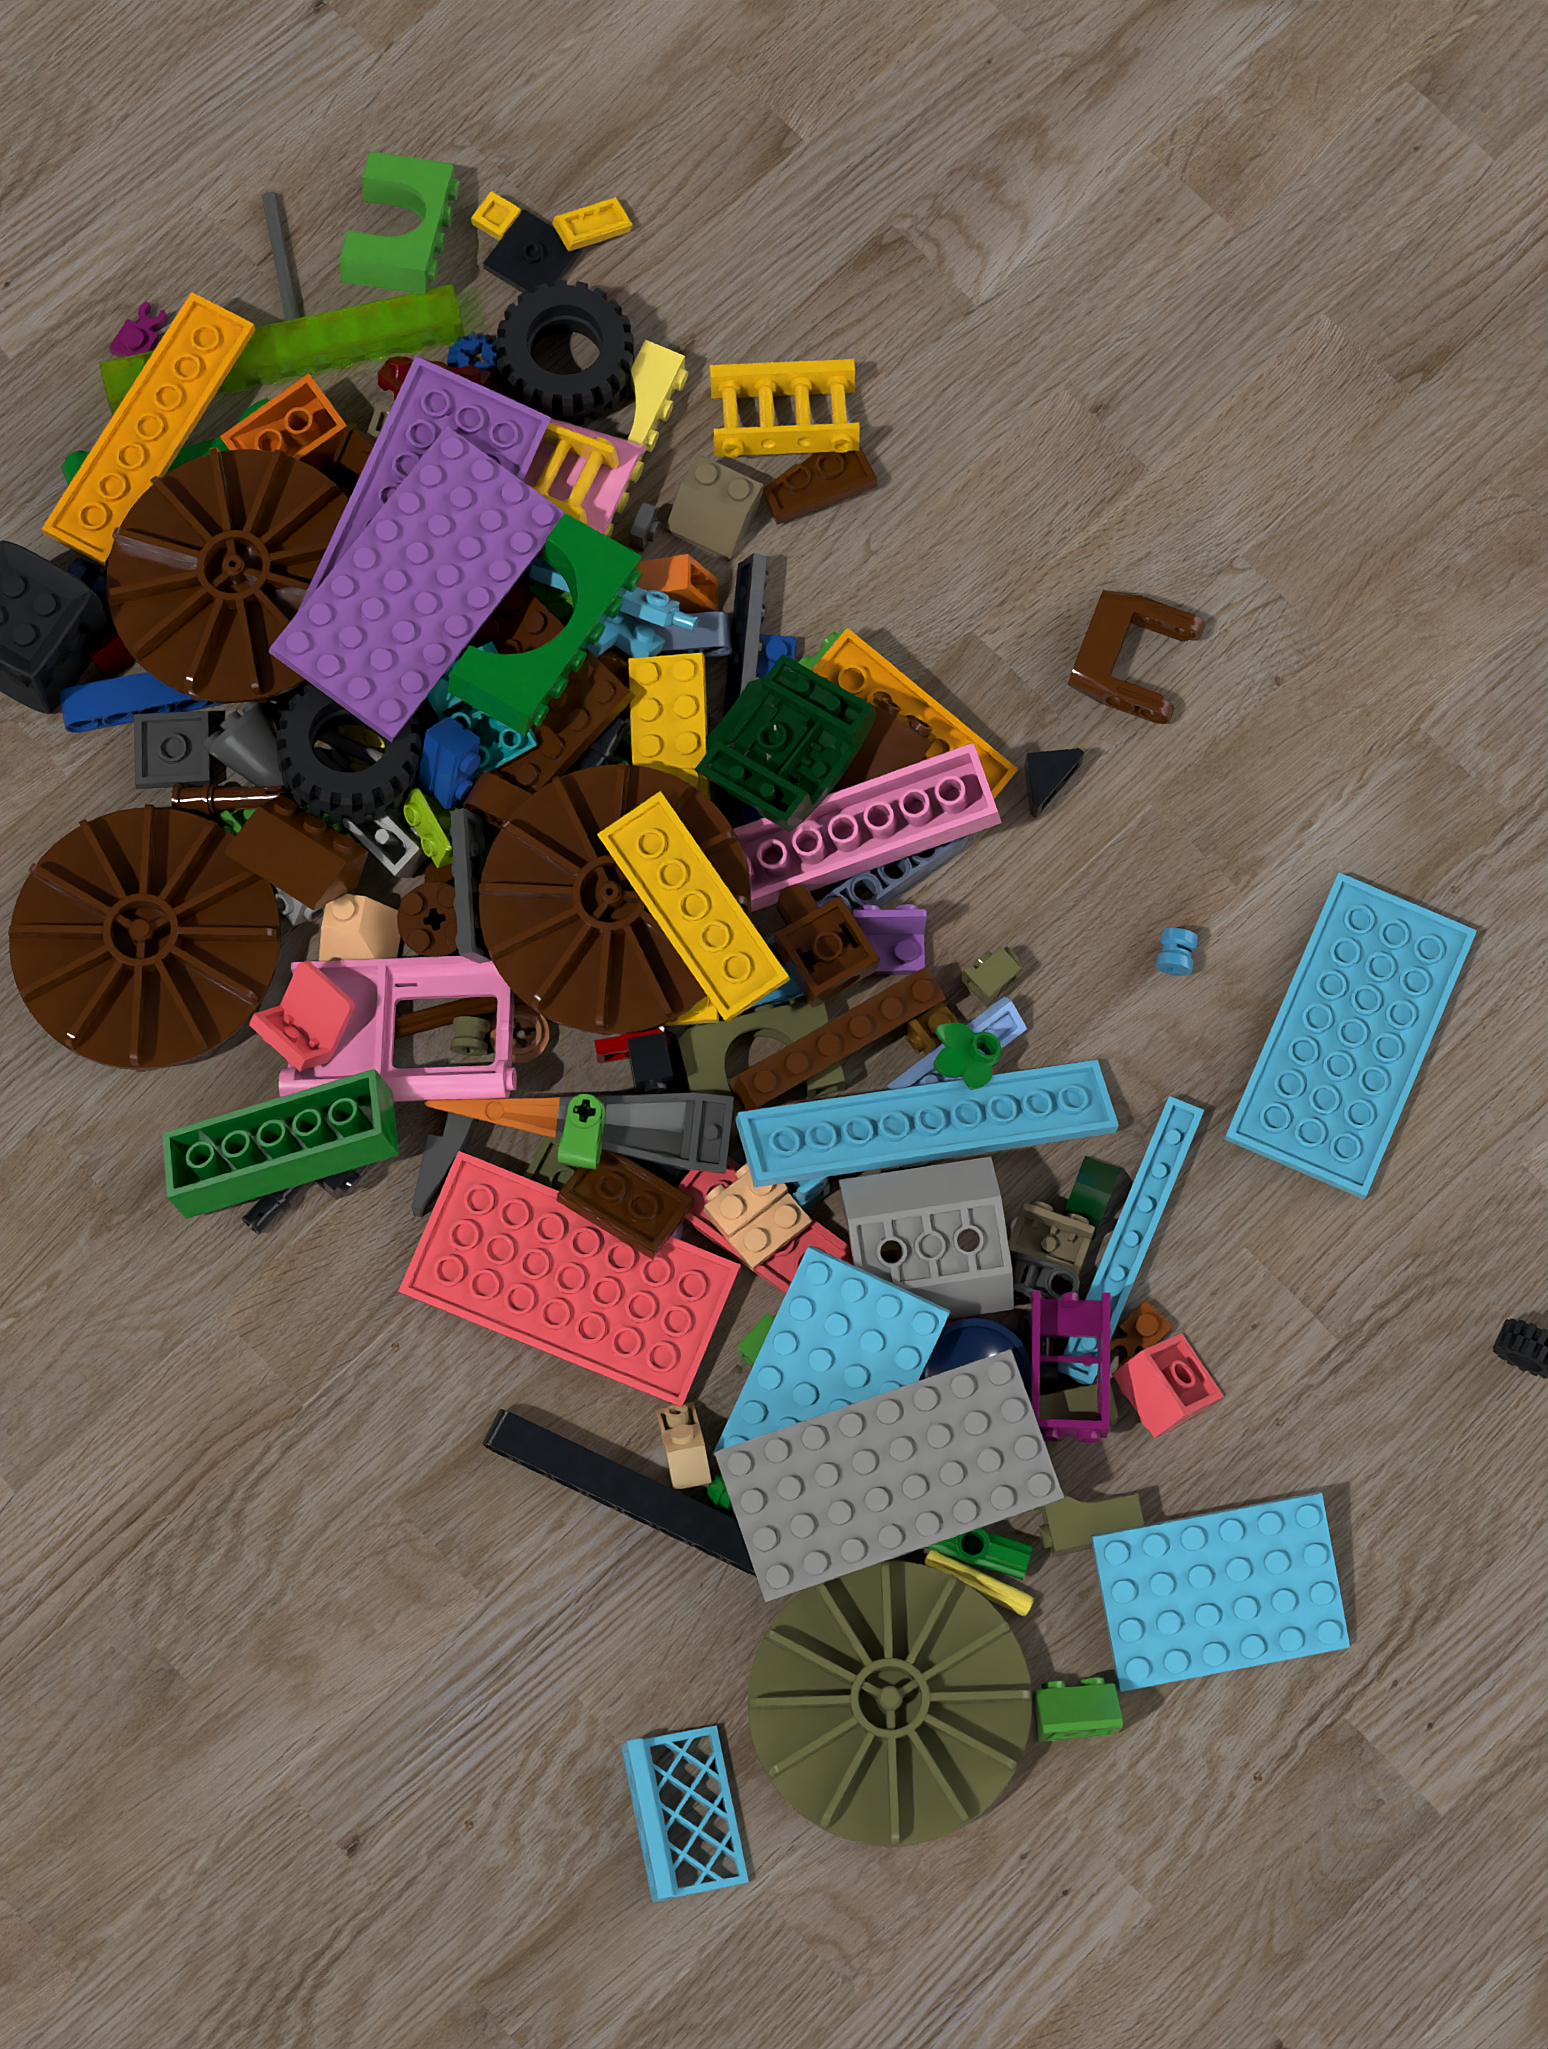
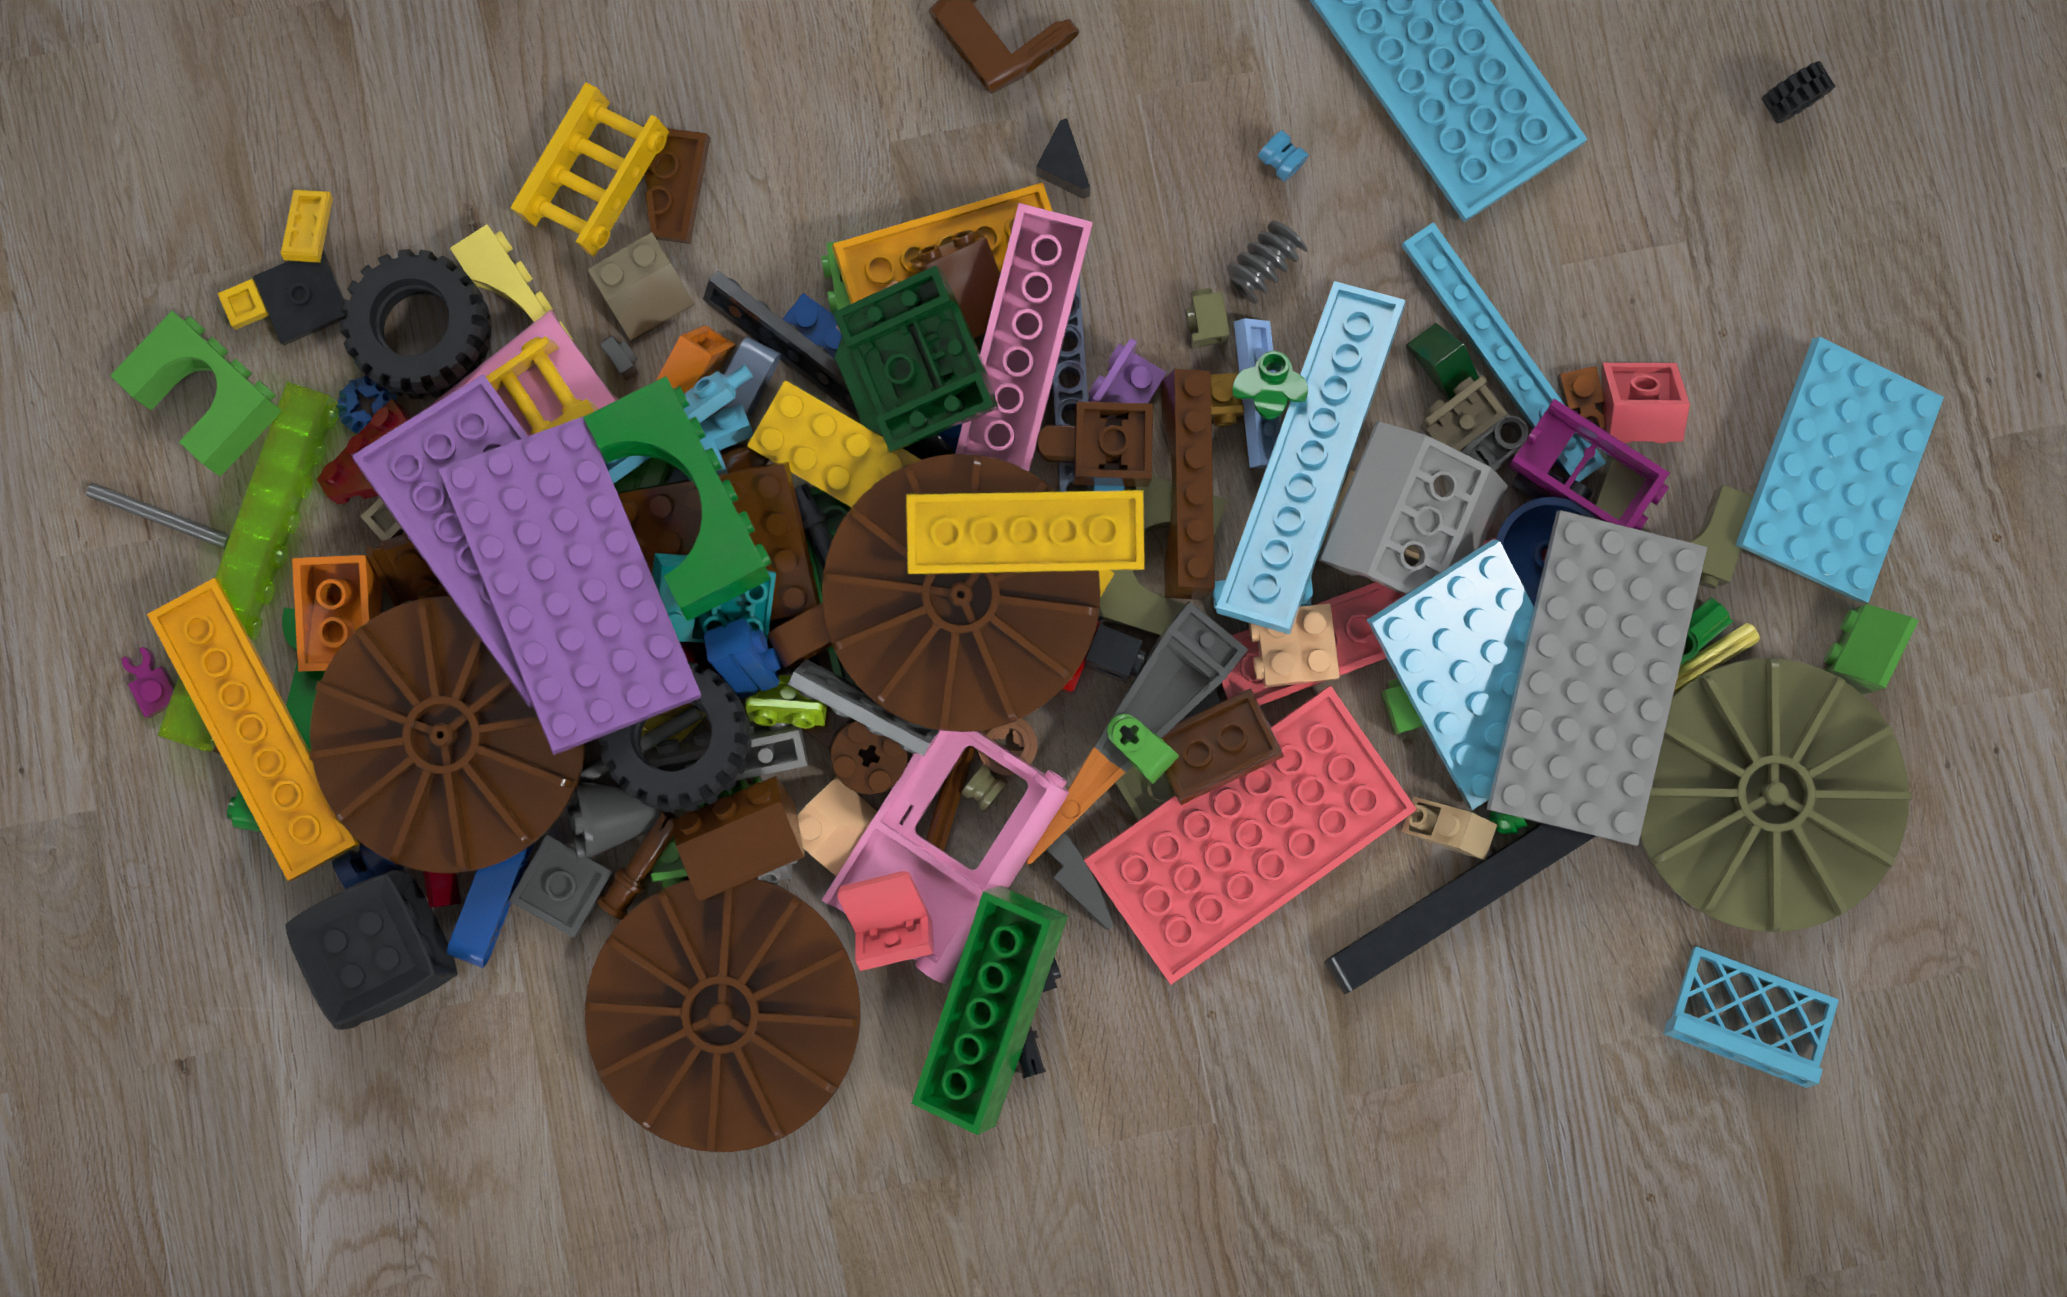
camera: 55 degrees left, 10 degrees up
none -> dark grey piece [1227,221,1307,304]

